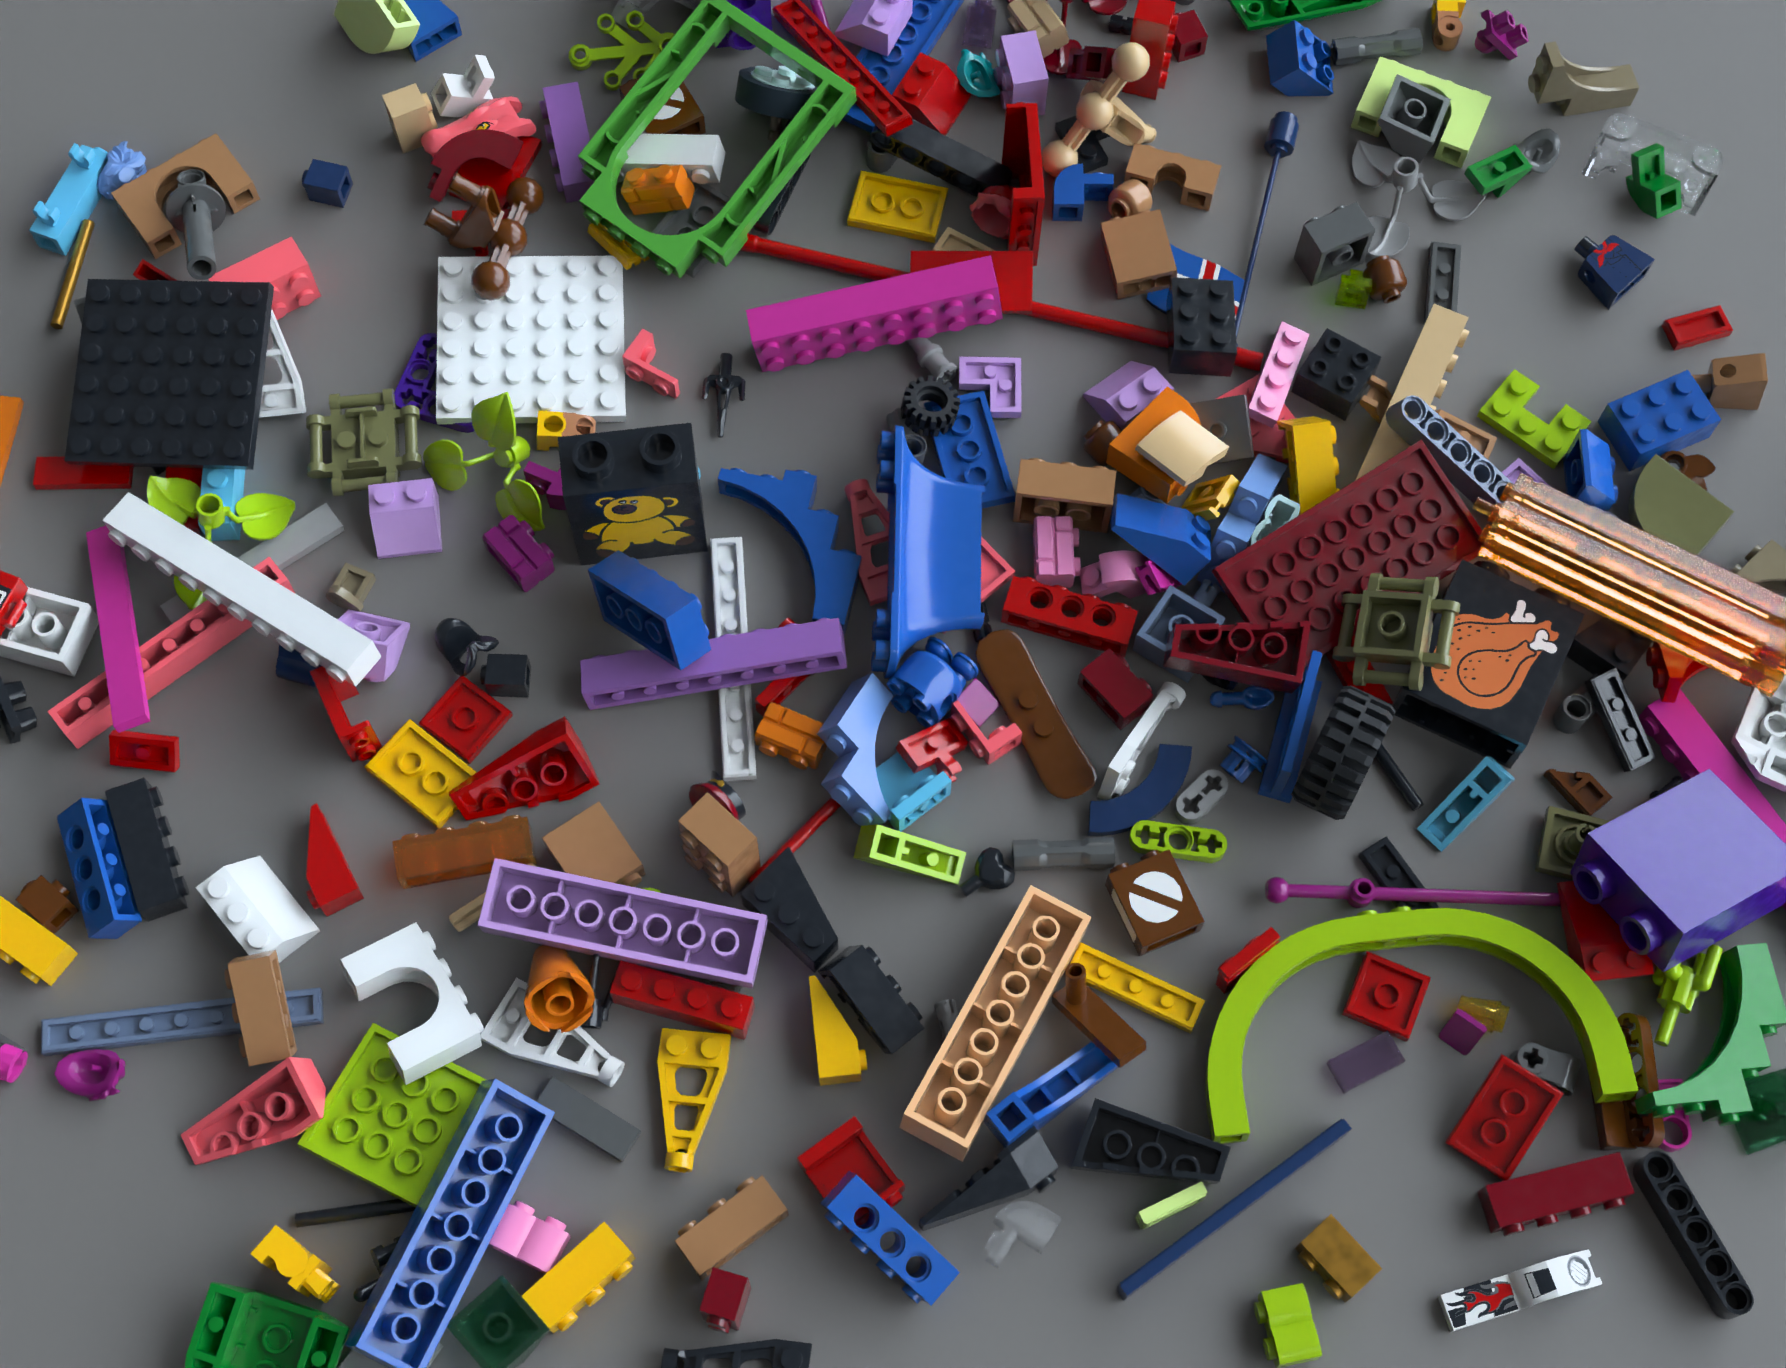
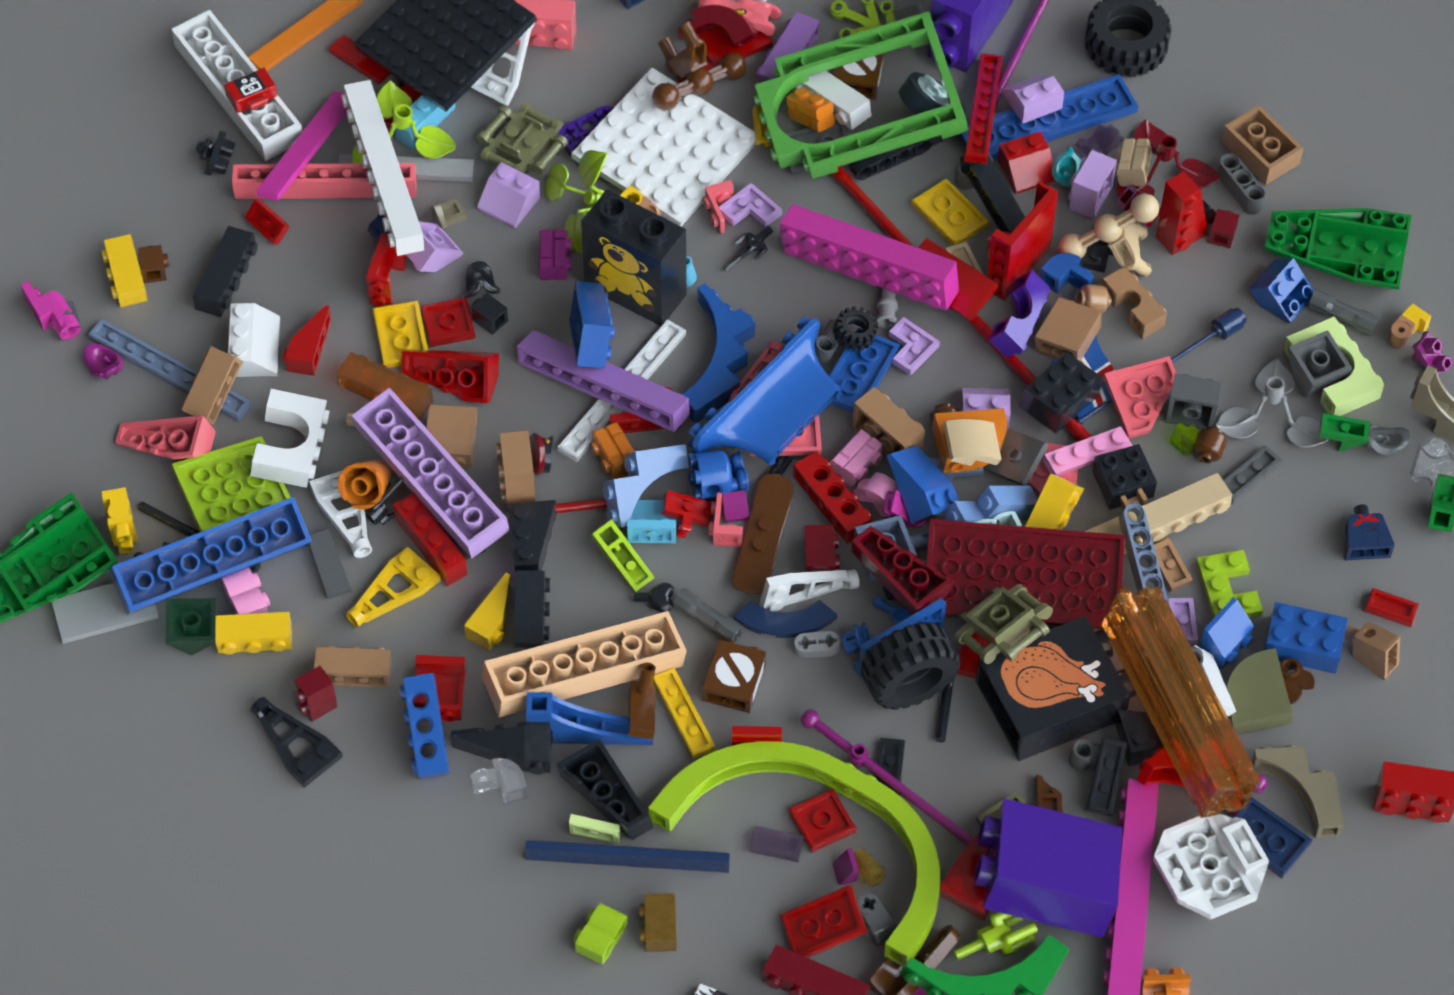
camera: 40 degrees right, 10 degrees down
blue brick [57,798,142,939] -> none
lime beam [1129,820,1227,863] -> none
yellow plate [1181,474,1240,521] -> none
medium azure slope [1417,756,1515,852] -> none
none -> lavender plate [719,183,782,227]
none -> dark purple arch [988,270,1051,358]
none -> coral plate [1103,356,1177,439]

